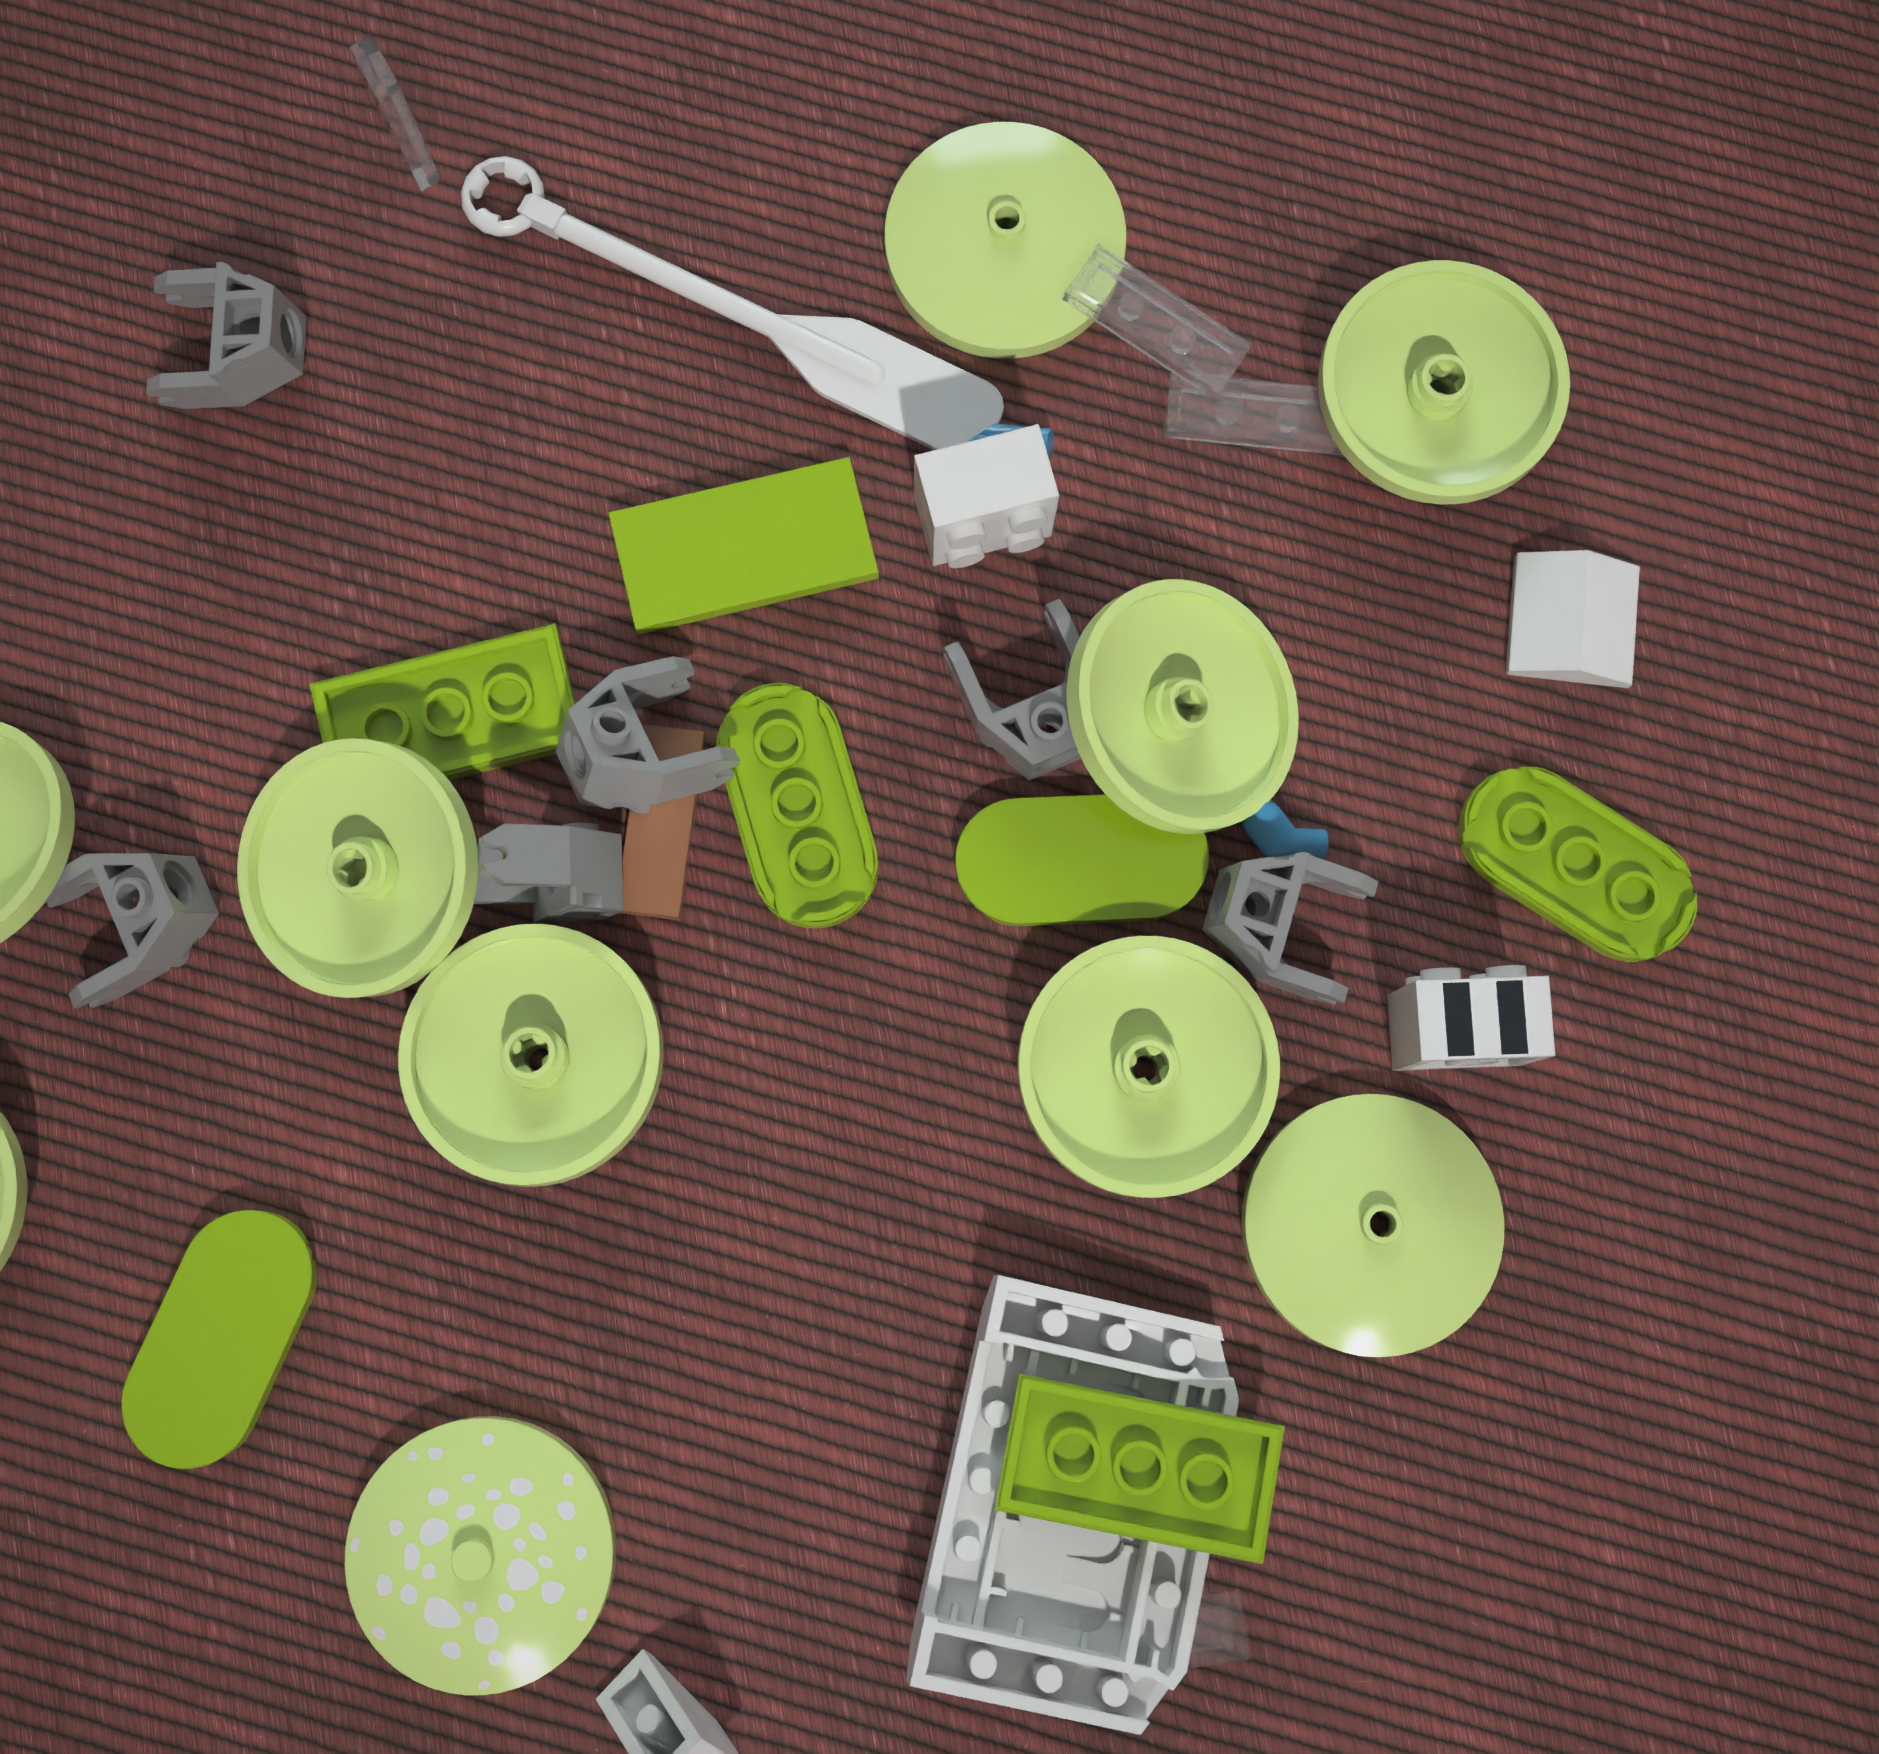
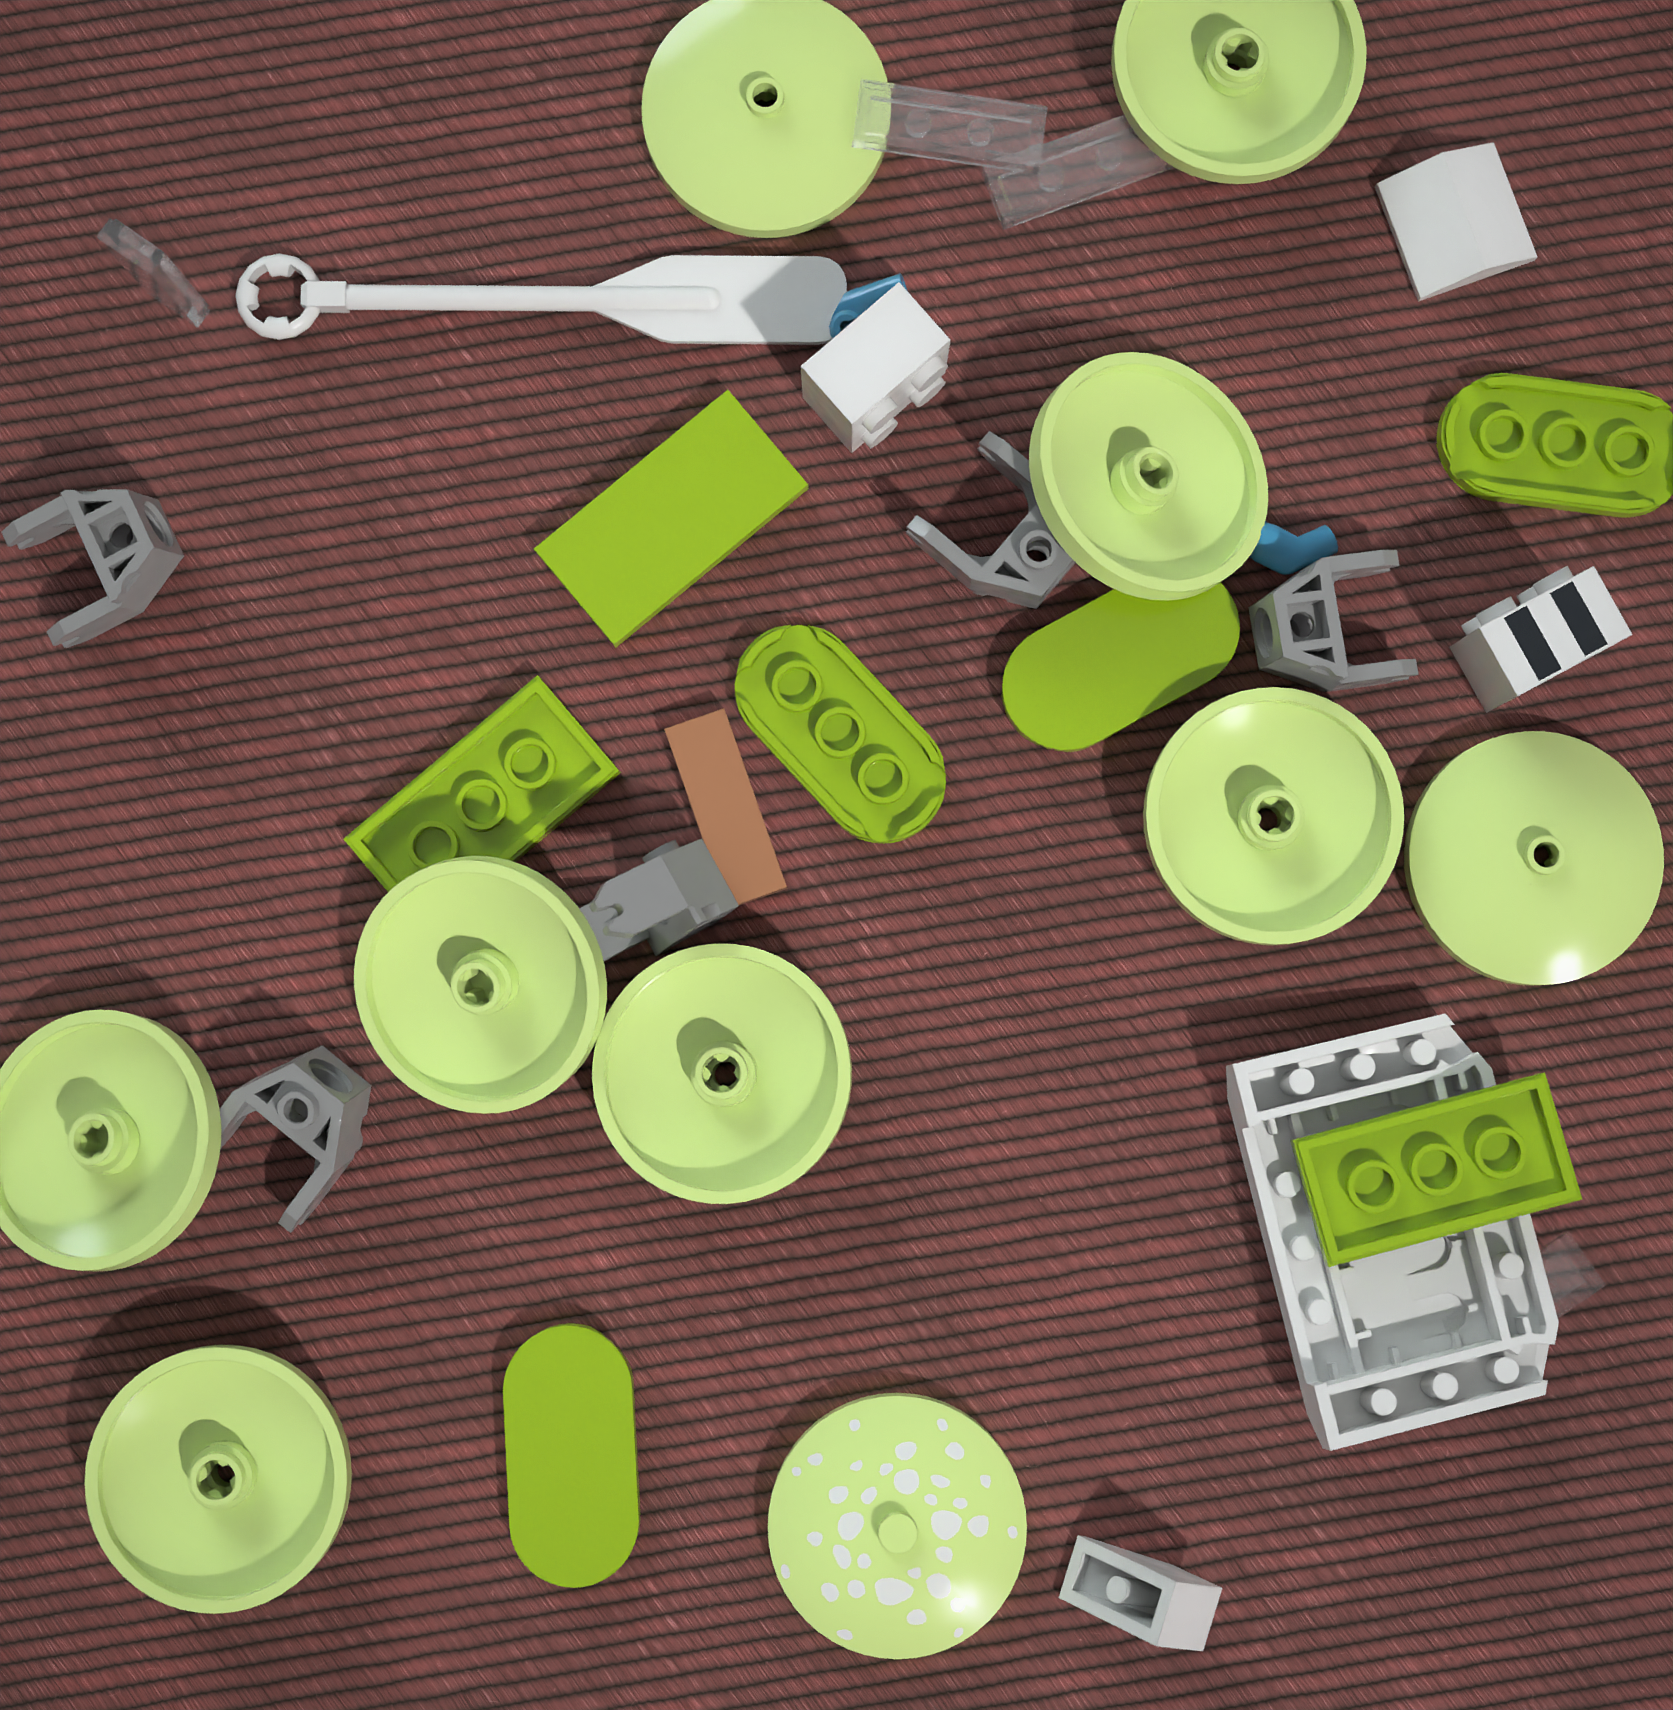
camera: 20 degrees left, 5 degrees up
light grey piece [556,656,740,814] -> none

